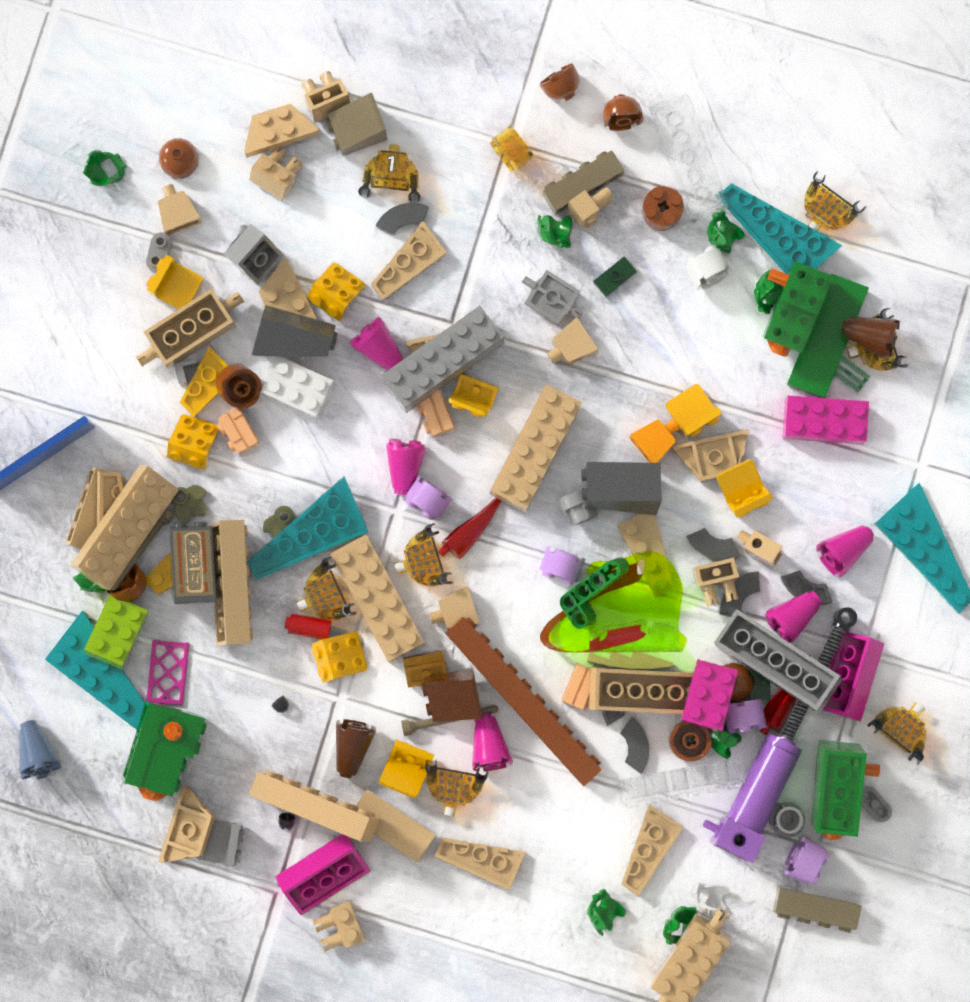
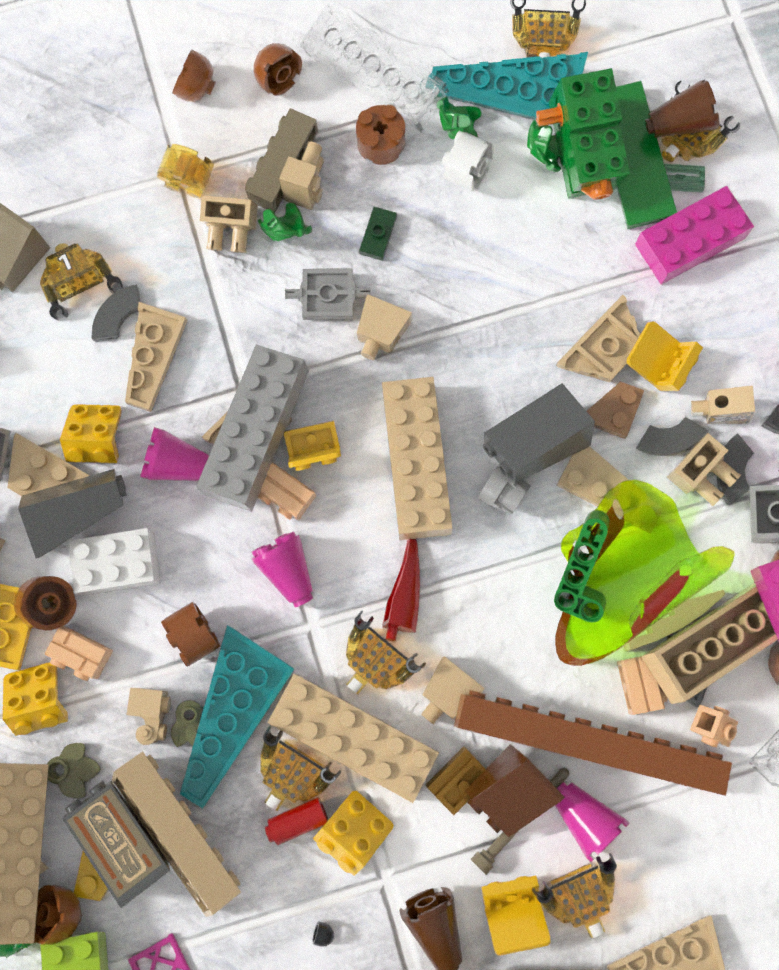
camera: 30 degrees left, 5 degrees down
dark tan piece [111,509,174,590] -> none
lavender brick [405,476,452,520] -> none
lavender brick [539,546,586,585] -> none
dark grey tile [620,717,649,774] -> none
light orange torso [629,419,680,463] -> none
yellow bracket [665,384,722,438] -> none
none -> tan brick [126,688,171,745]
none -> dark orange brick [161,602,221,667]
none -> tan brick [200,195,258,253]
none -> medium nougat wing [587,381,644,439]
none -> light nougat brick [690,705,738,748]

